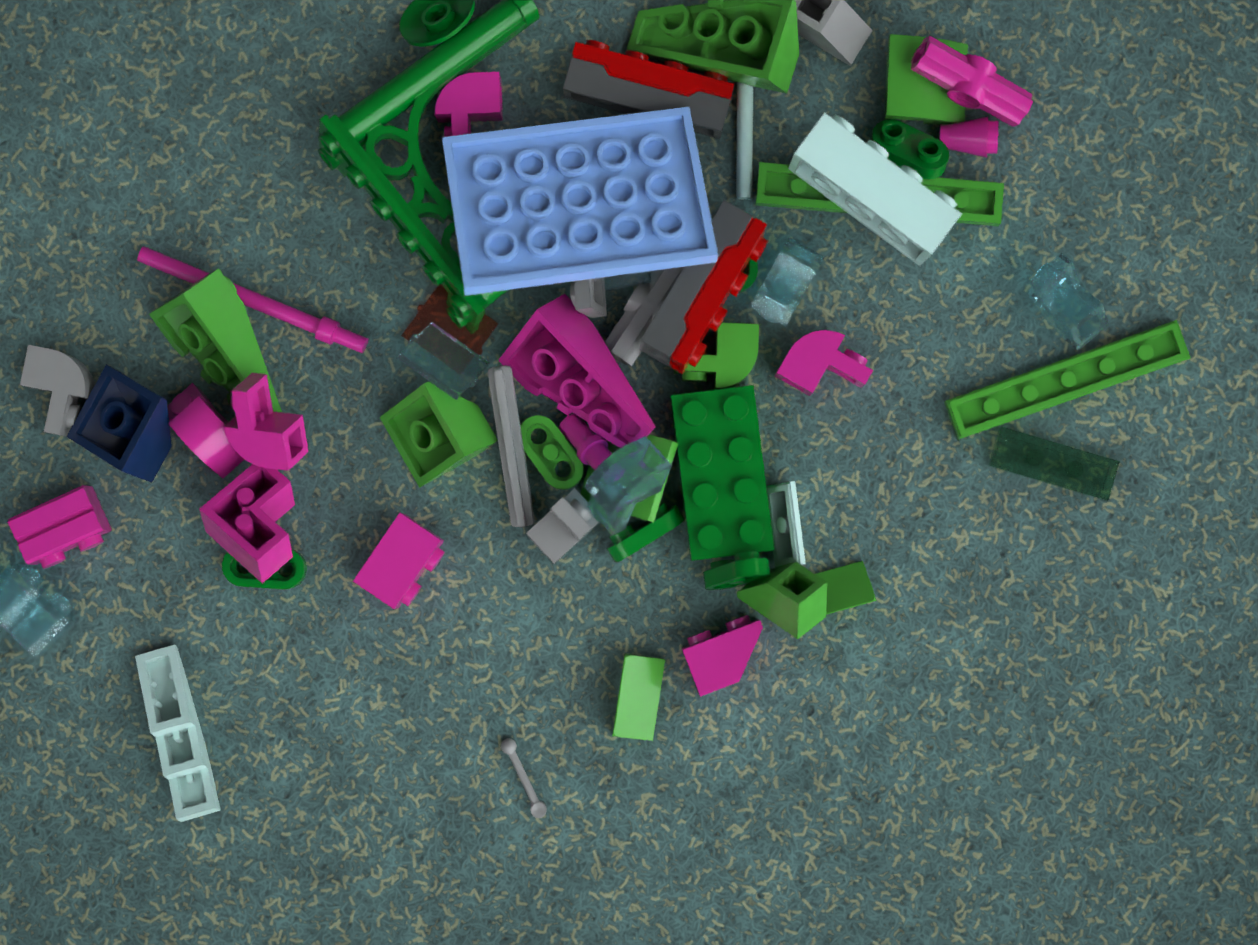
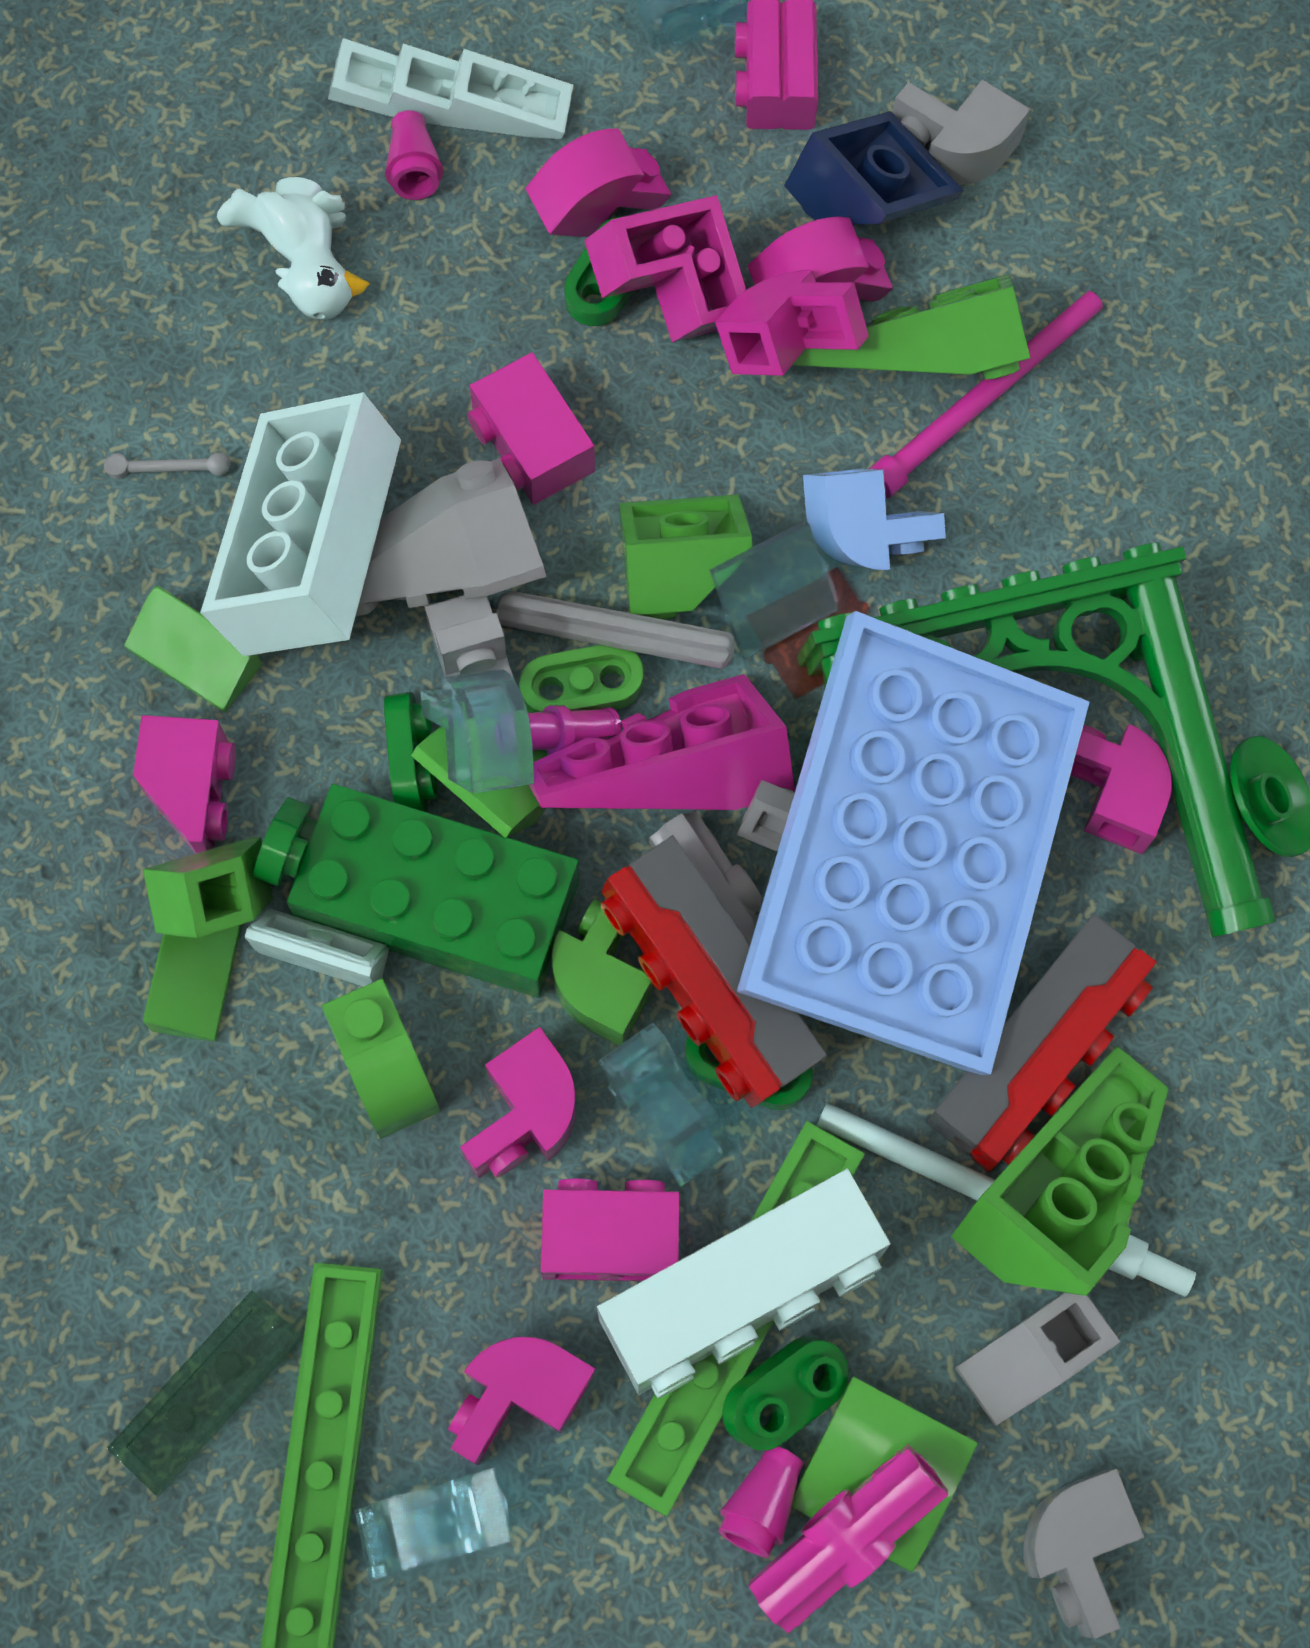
camera: 110 degrees right, 15 degrees down
none -> light aqua brick [200,392,401,656]
none -> light aqua animal [217,177,370,320]
none -> bright green brick [321,978,441,1139]
none -> light grey wedge [356,458,546,616]
none -> dark pink cone [385,110,443,200]
none -> dark pink brick [448,1337,596,1465]
none -> dark pink brick [525,128,672,237]
none -> dark pink brick [541,1179,679,1281]
none -> light blue brick [803,469,946,570]

